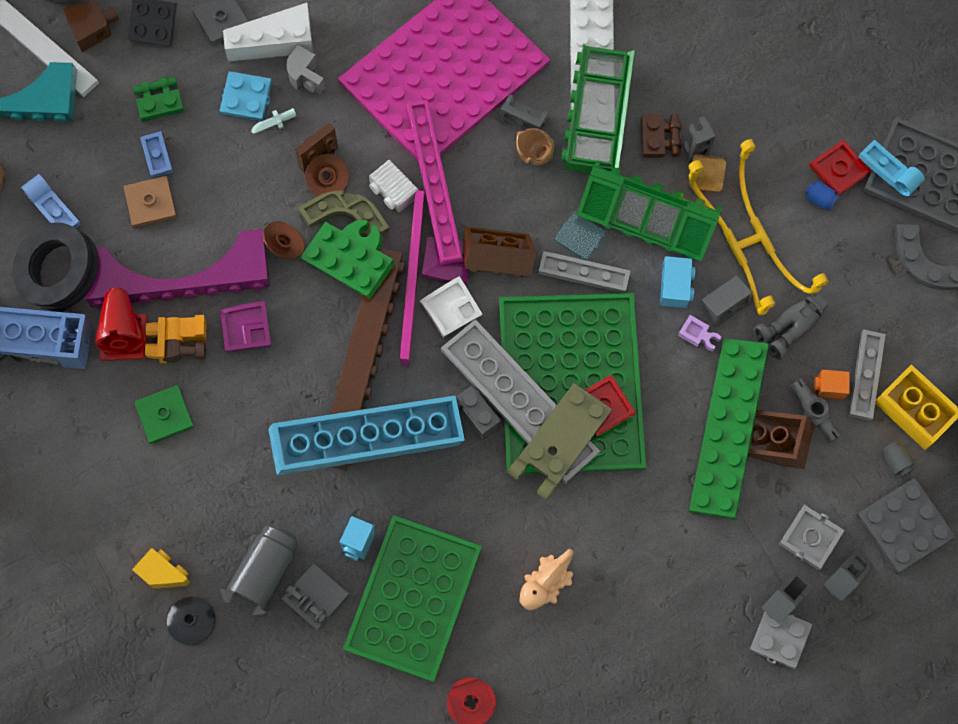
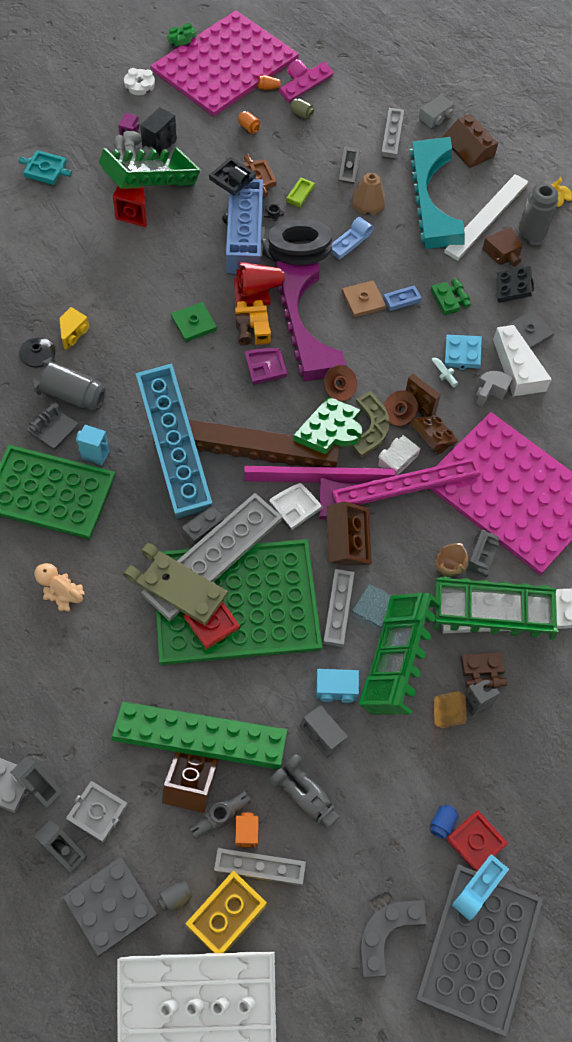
camera: 85 degrees right, 10 degrees down
lavender plate [678,315,721,352] -> none
yellow bar [688,139,829,315] -> none
none -> reddish brown plate [411,415,458,455]

